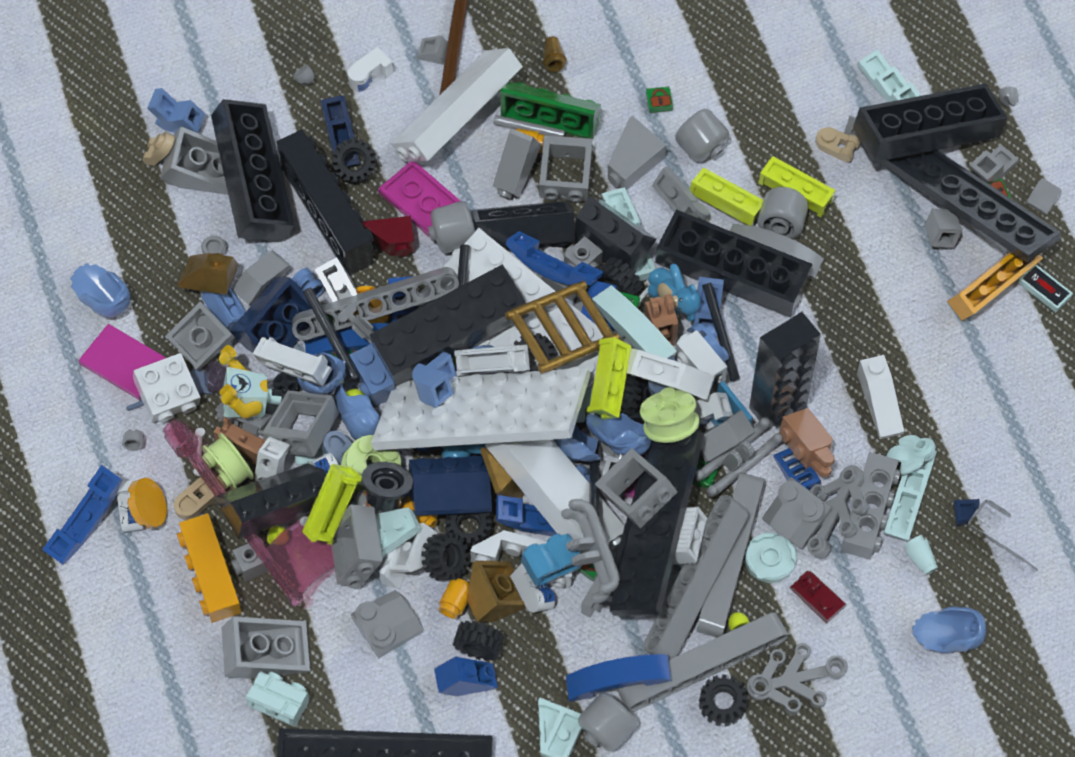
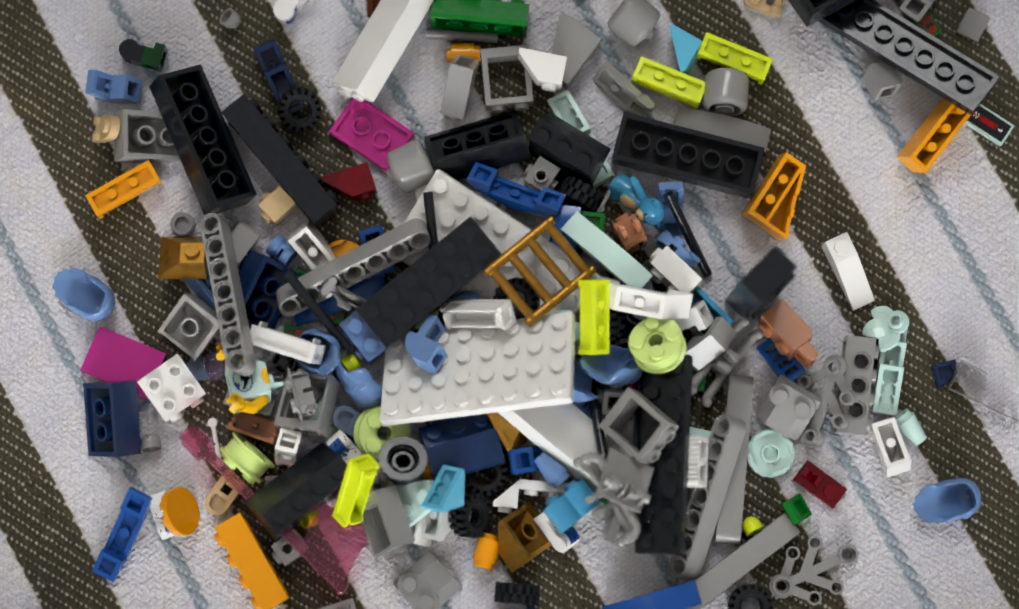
camera: 10 degrees left, 20 degrees up
none -> dark blue slope [83,381,141,457]
none -> light orange container [85,159,163,219]
none -> leg [119,39,168,72]
none -> light grey beam [200,213,256,376]
none -> tan brick [258,185,298,226]
none -> light grey hinge [285,368,317,421]
none -> medium azure slope [421,465,465,513]
none -> white slope [518,47,567,92]
none -> medium blue cone [534,451,569,488]
none -> light grey hinge [596,448,654,513]
none -> medium azure slope [669,25,702,75]
none -> light orange wedge [741,152,806,241]
none -> green tile [782,493,812,525]
none -> white slope [871,417,911,477]

